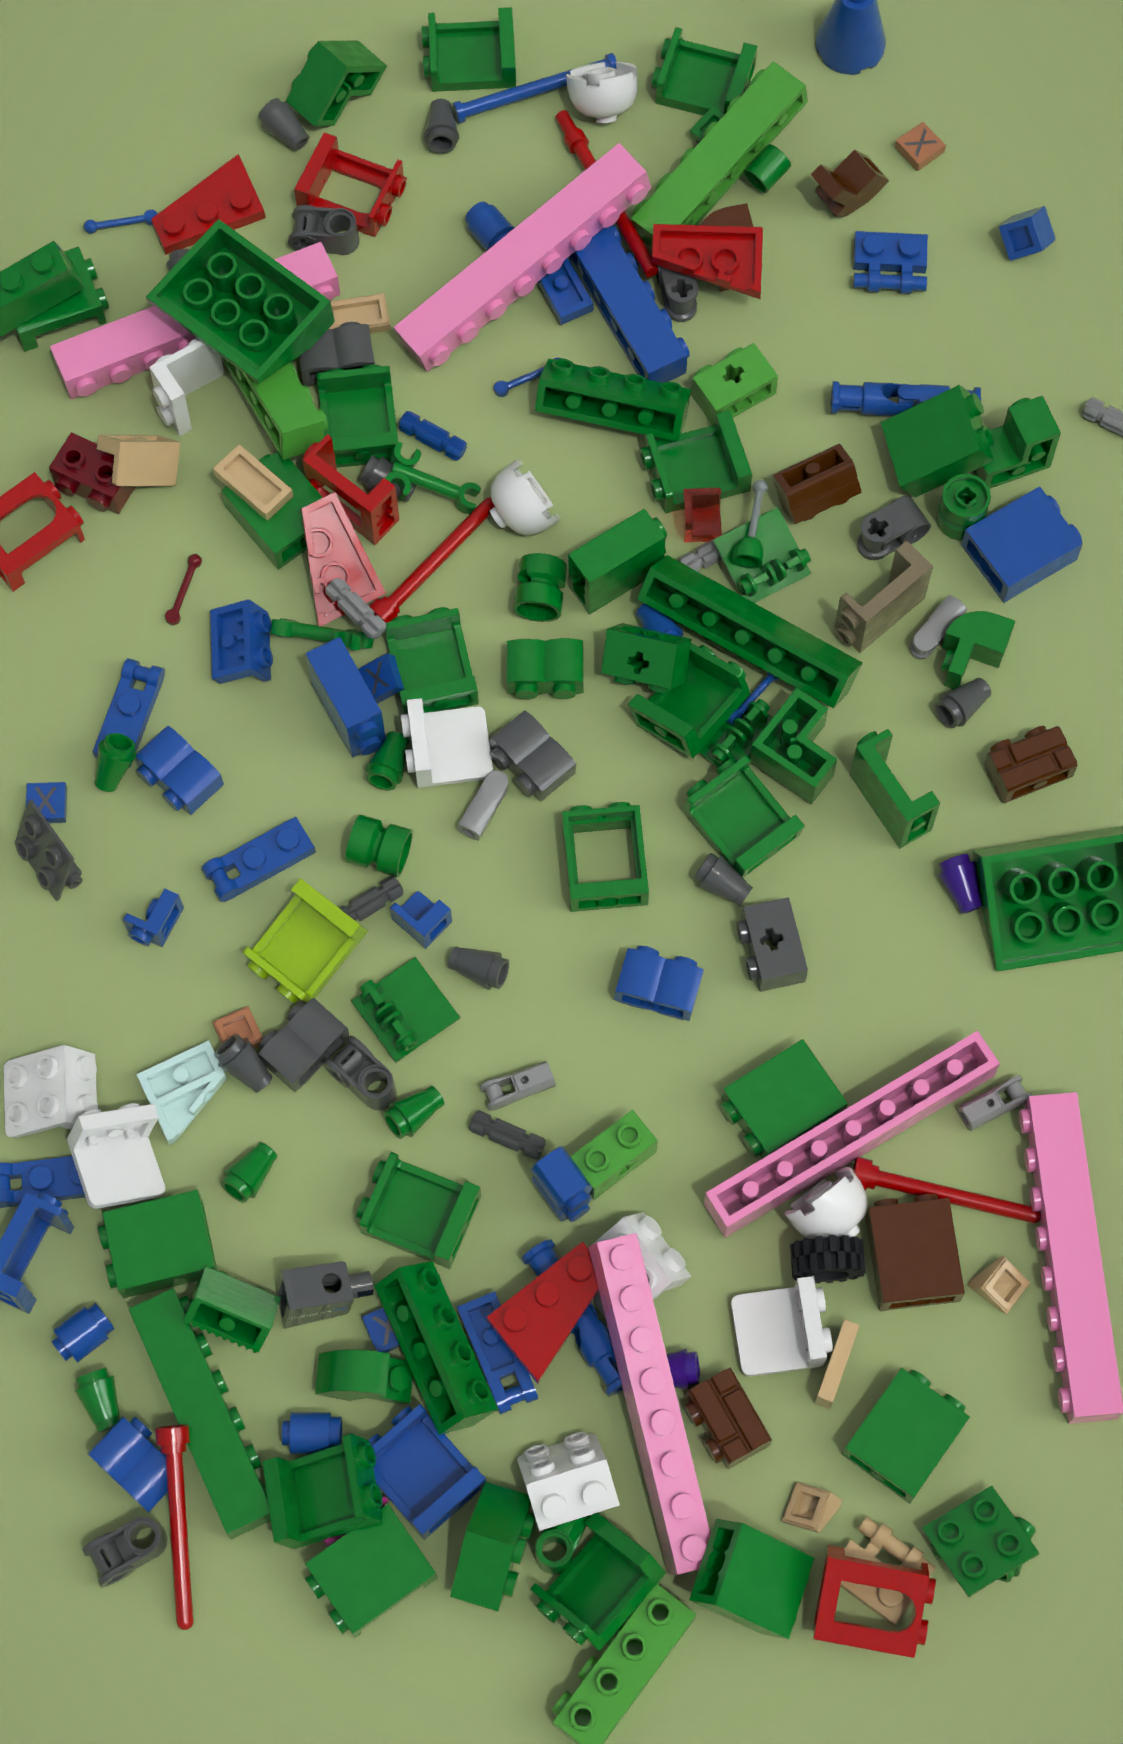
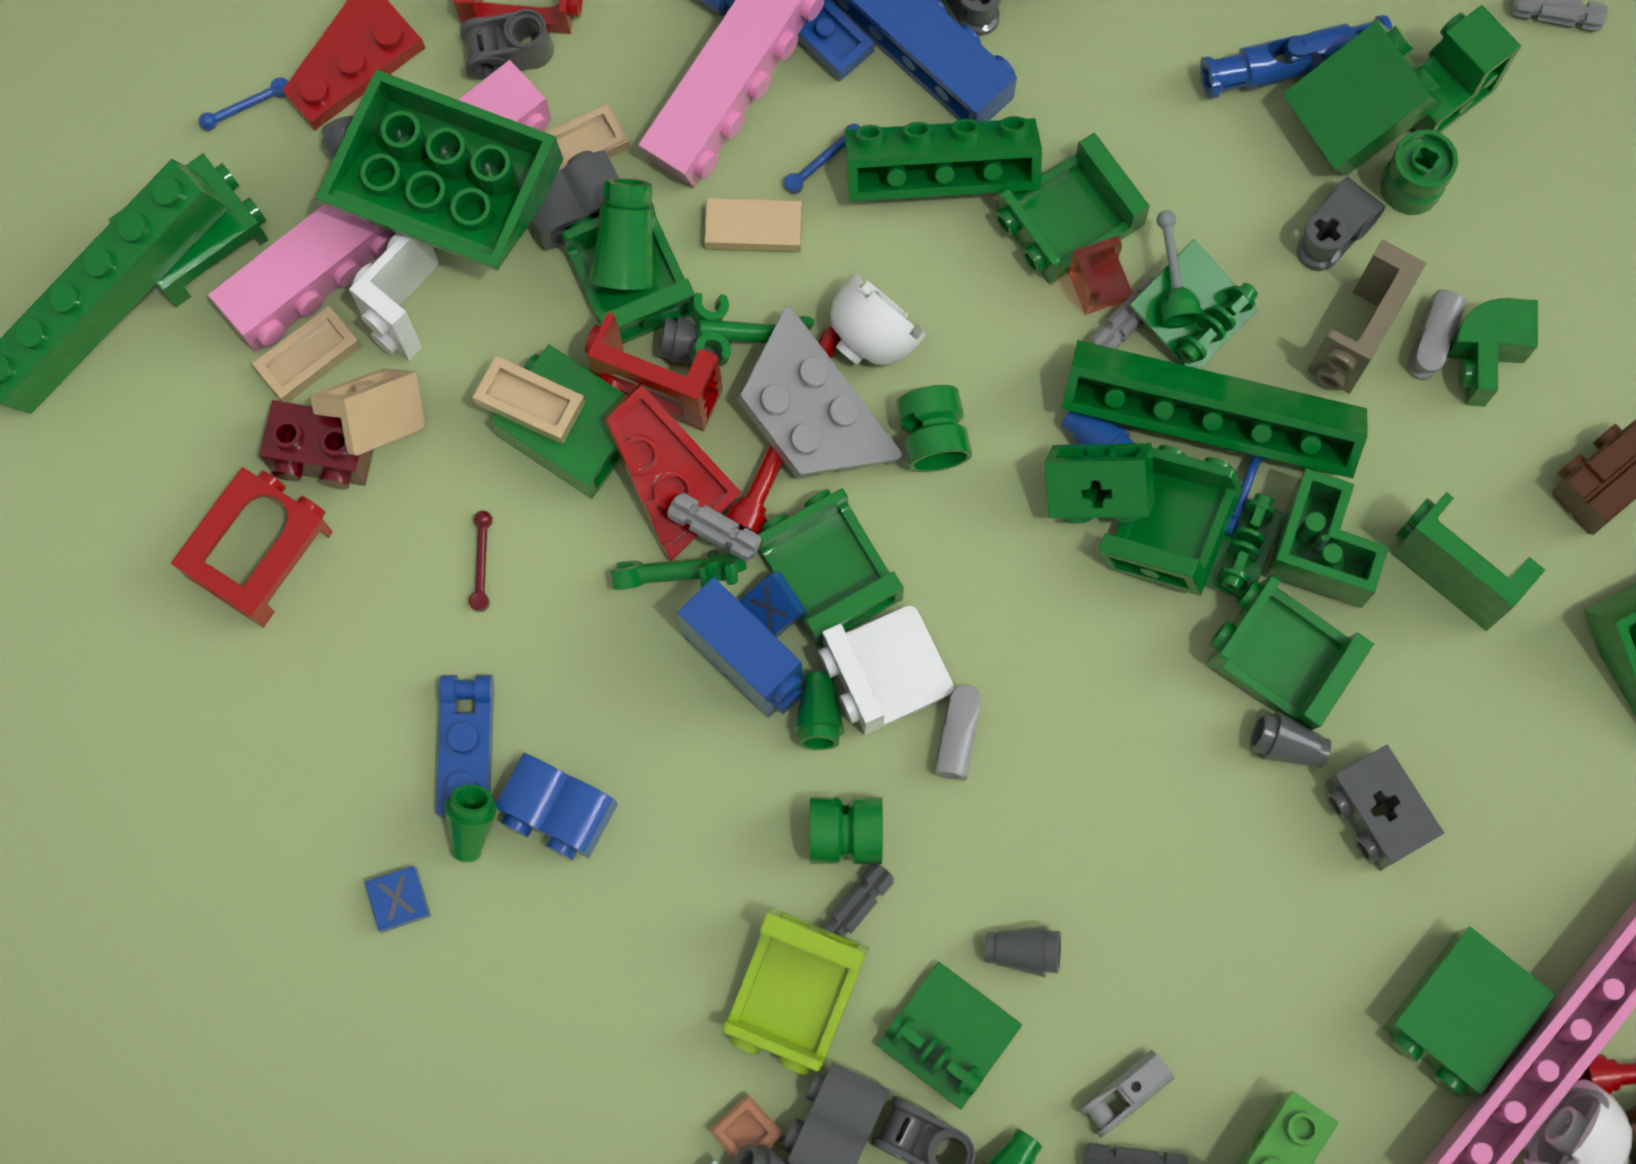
camera: 15 degrees left, 5 degrees up
dark grey hinge [15,799,83,901] -> none
blue bracket [123,889,184,947] -> none
blue plate [201,816,316,902] -> none
blue bracket [210,599,273,684] -> none
bright green brick [224,358,328,460] -> none
blue panel [390,891,452,949] -> none
blue axle [399,411,467,460] -> none
dark grey brick [490,710,576,801] -> none
green brick [507,638,584,700] -> none
green window [562,802,649,912] -> none
green brick [568,508,667,615] -> none
blue brick [614,946,704,1021] -> none
bright green brick [691,343,778,425] -> none
reddish brown brick [772,444,862,524] -> none
dark grey cone [935,678,991,728] -> none
dark purple cone [939,854,983,914] -> none
blue brick [961,486,1083,603] -> none
none -> tan tile [252,305,362,403]
none -> green plant [588,178,656,290]
none -> tan tile [704,198,802,252]
none -> light grey wing [737,305,904,479]

